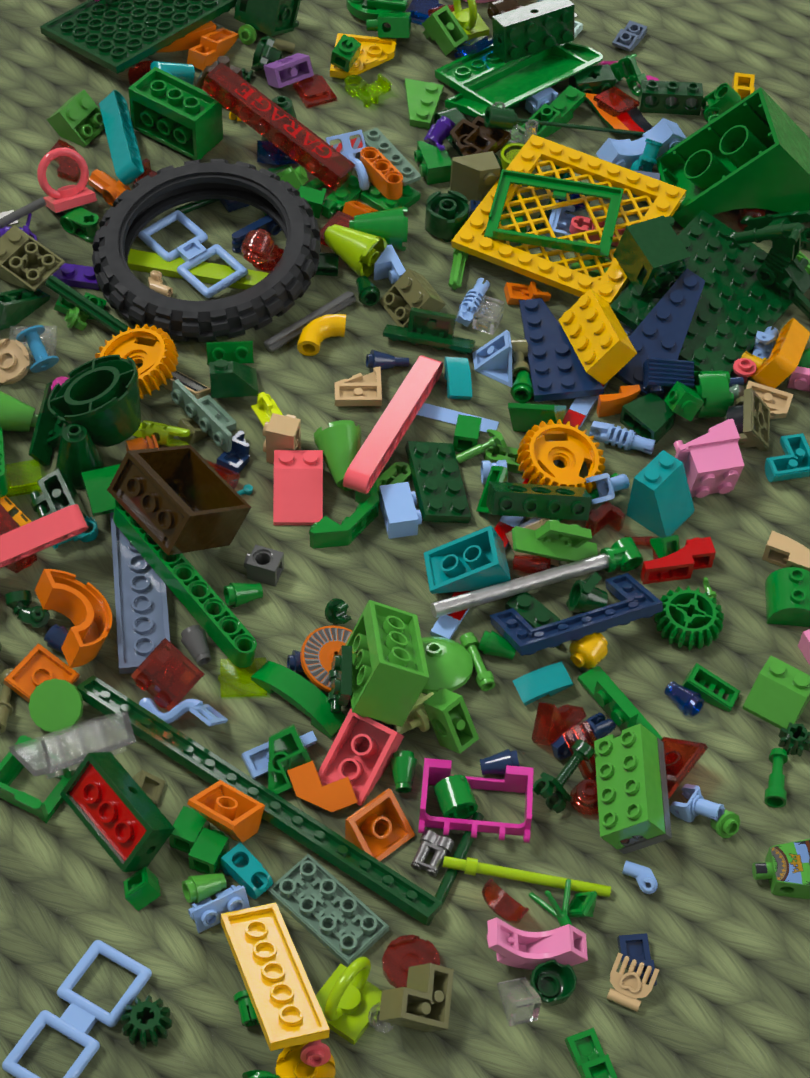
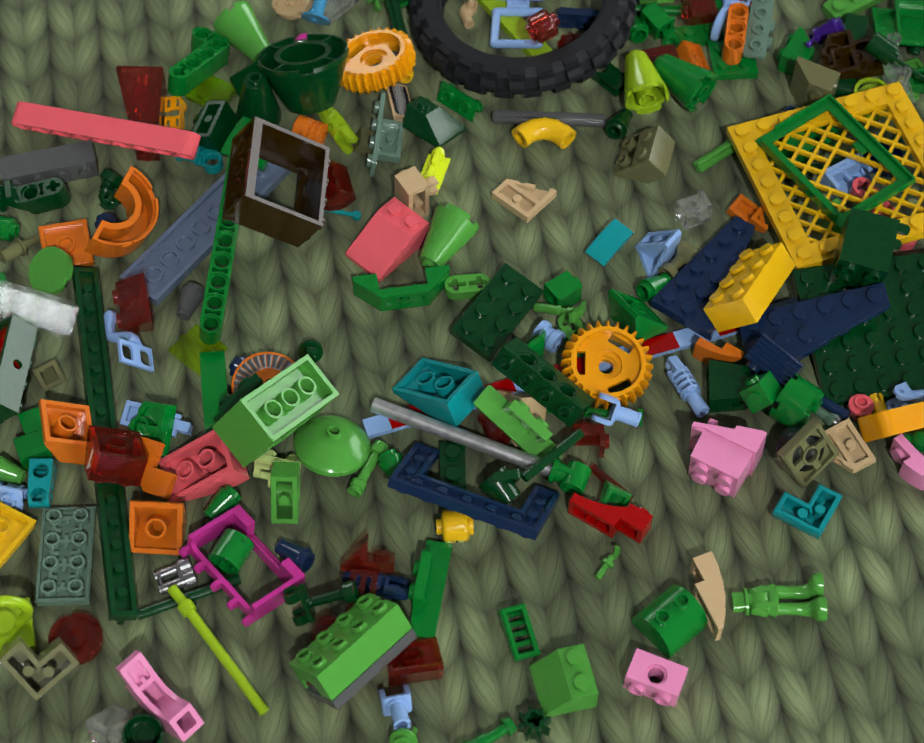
camera: 45 degrees right, 5 degrees up
dark blue slope [216,430,250,475] -> none
green cone [223,583,263,608] -> none
dark grey brick [244,545,284,587] -> none
coral beam [343,355,443,494] -> none
dark blue cone [366,349,409,373] -> none
light blue slope [374,244,406,284] -> none
light blue brick [379,482,422,539] -> none
dark green bracket [383,307,476,354] -> none
light blue sticker [417,403,499,433] -> none
dark green brick [425,190,469,242] -> none
light blue hinge [456,278,490,327] -> none
clear red helmet [482,878,530,923] -> none
teal slope [513,661,574,706] -> none
green plant [529,879,573,927] -> none
green slope [568,891,597,918] -> none
light blue arm [622,860,658,894] -> none
teal slope [626,450,695,537] -> none
green gear [654,585,724,651] -> none
clear blue cone [664,681,704,717] -> none
none -> clear red slope [84,425,148,487]
none -> dark green bar [521,428,584,482]

